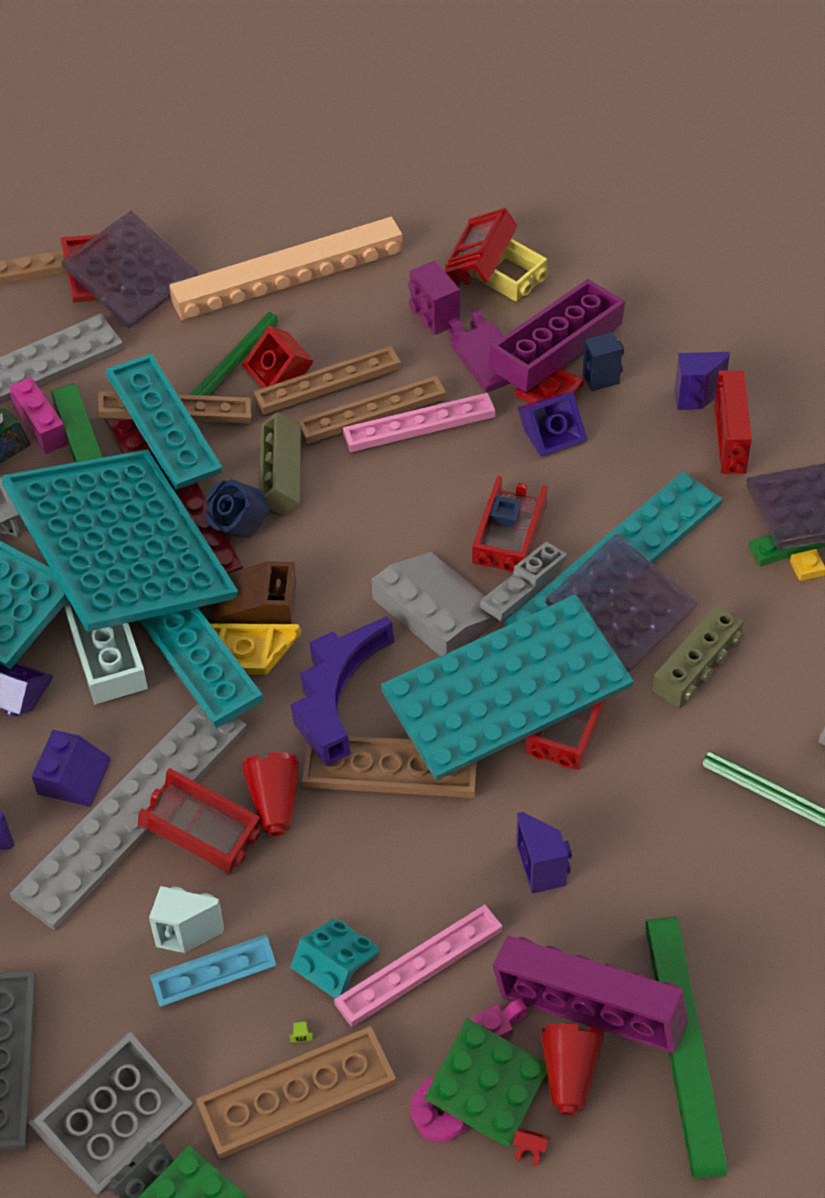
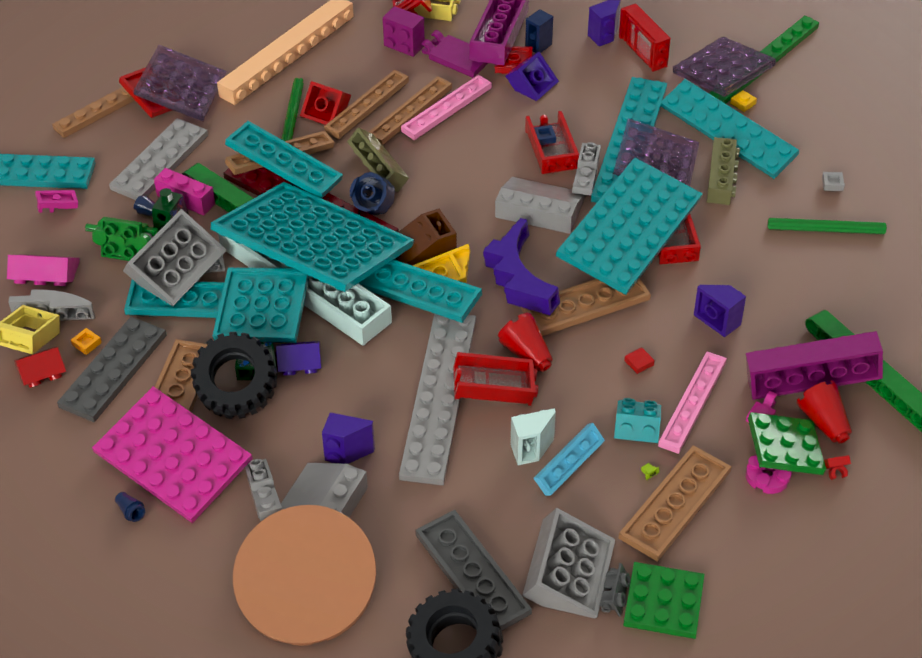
camera: 30 degrees left, 5 degrees down
dark purple slope [32,730,111,807] -> none
none -> red tile [624,347,655,374]
none -> teal plate [661,79,799,179]

